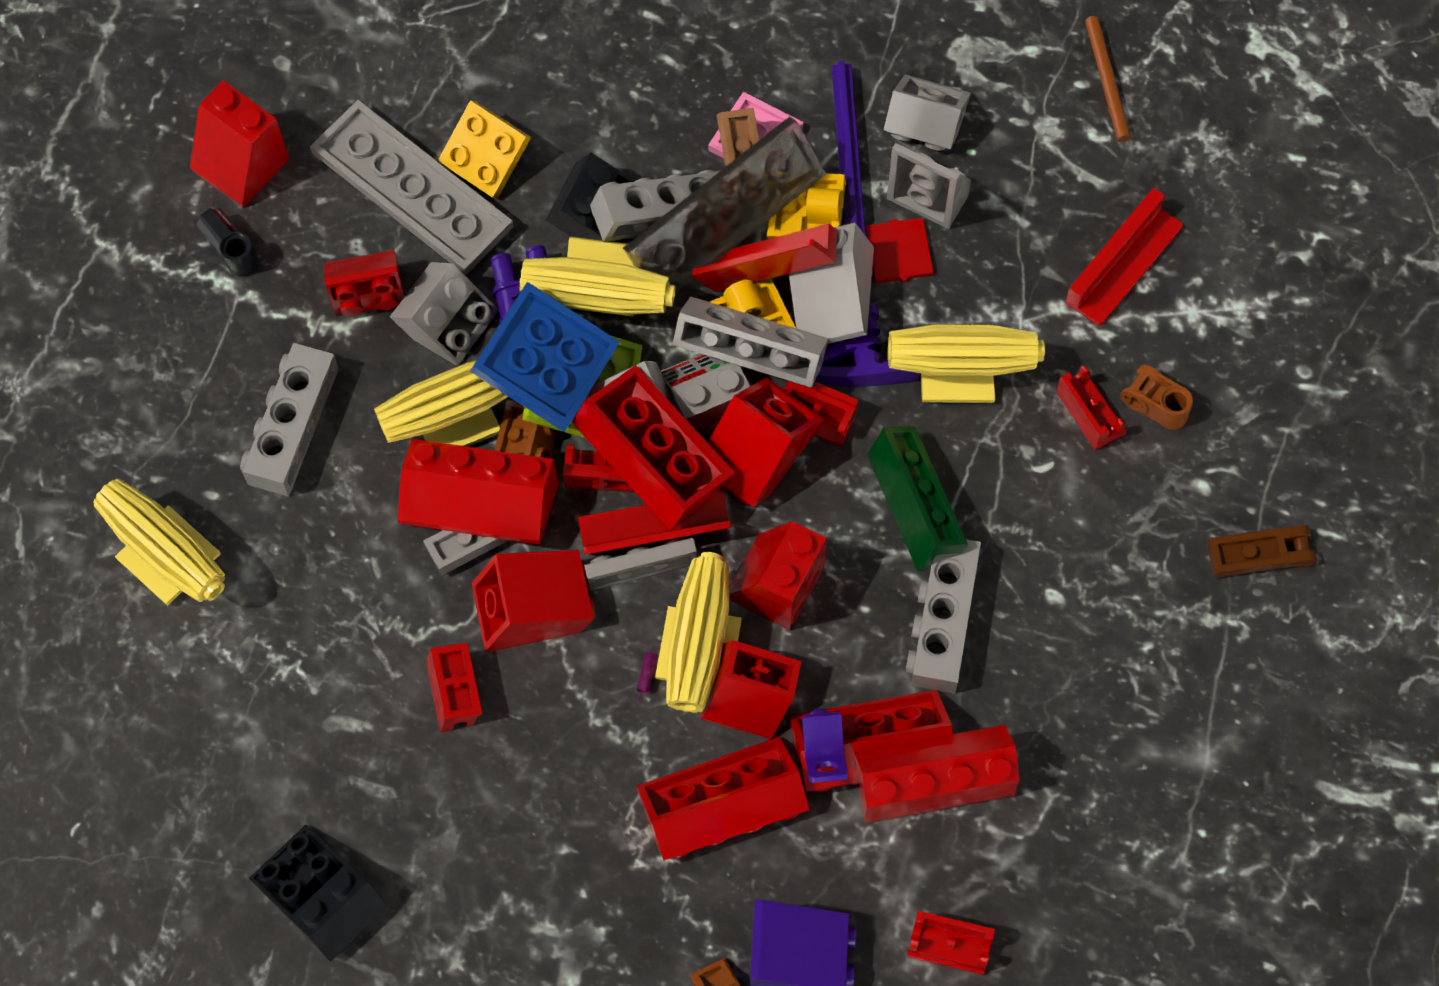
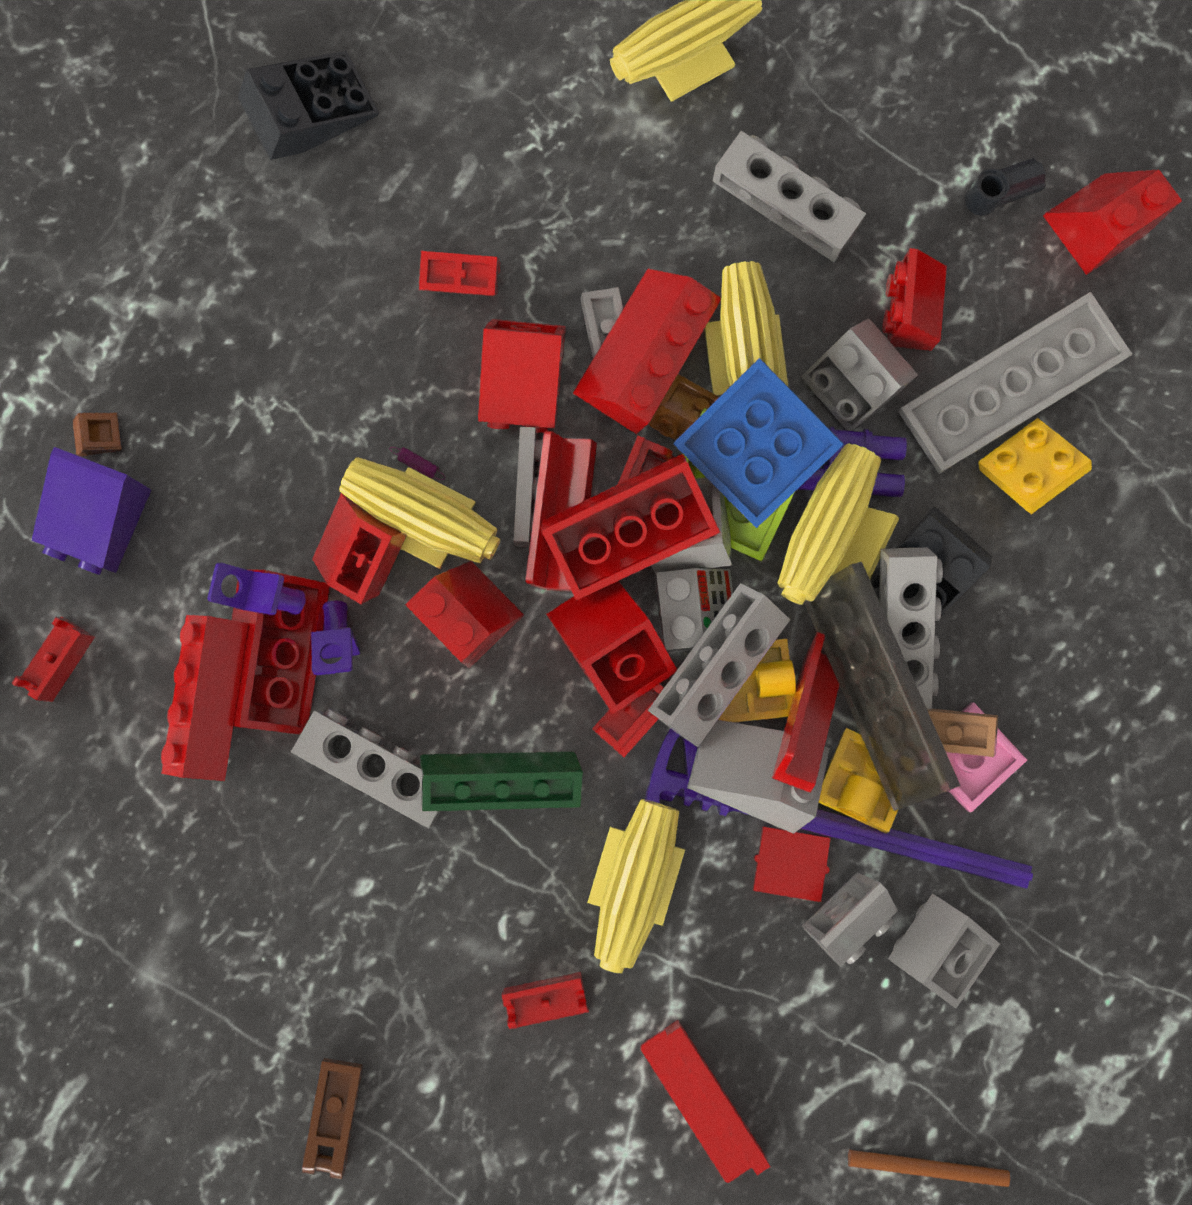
camera: 105 degrees right, 15 degrees up
red slope [636,736,810,861] -> none
dark orange piece [1120,365,1193,430] -> none
none -> dark purple bracket [311,600,360,675]

